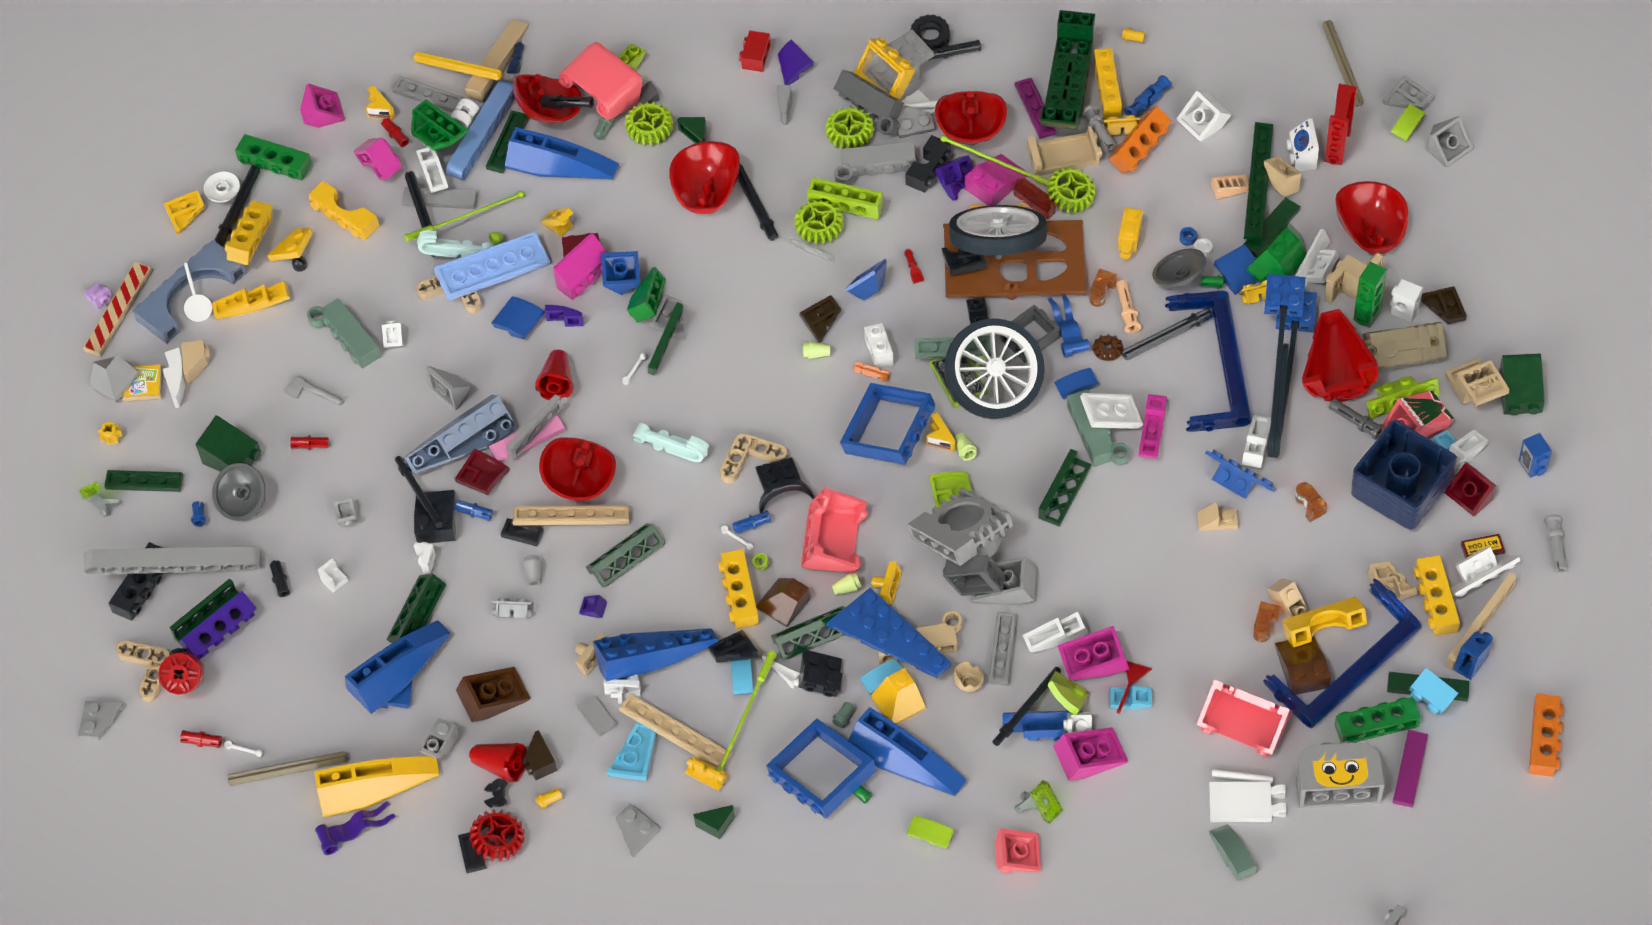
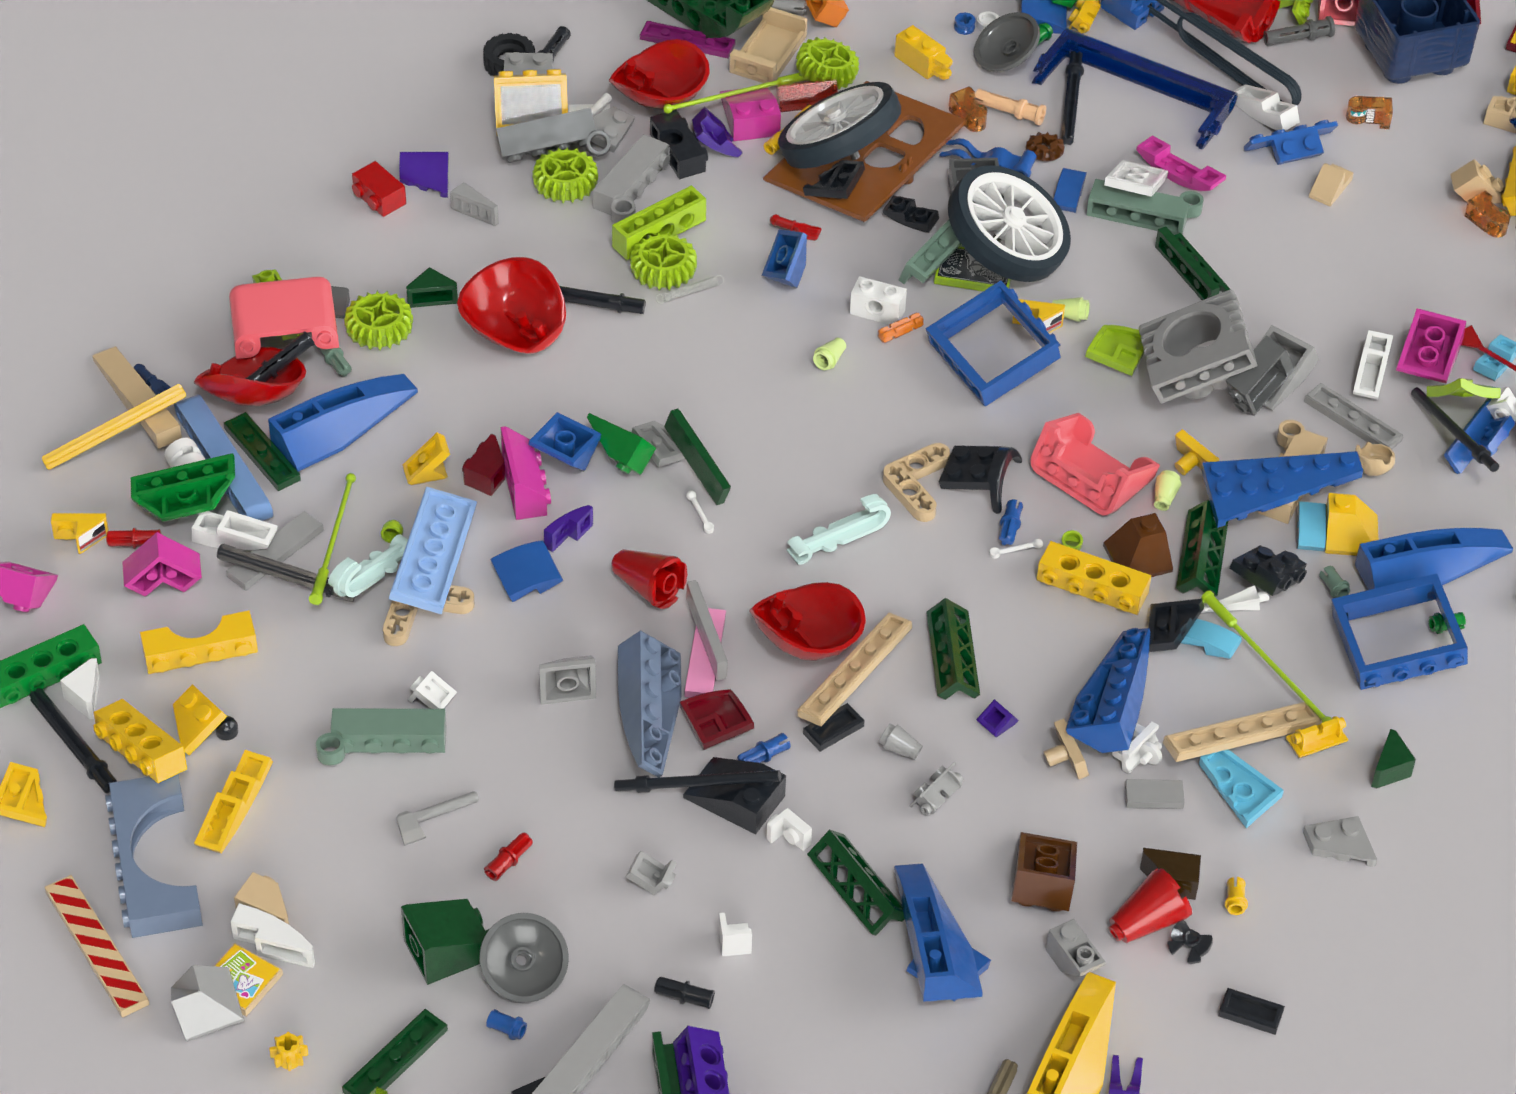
camera: 60 degrees left, 10 degrees down
lavender bracket [84,282,113,309] -> none
white piece [184,262,212,322] -> none
white dish [204,172,240,203] -> none
light grey tile [392,76,464,112] -> none
red gear [469,809,524,862] -> none
dark brown wing [799,295,841,343] -> none
none -> white slope [60,658,100,720]

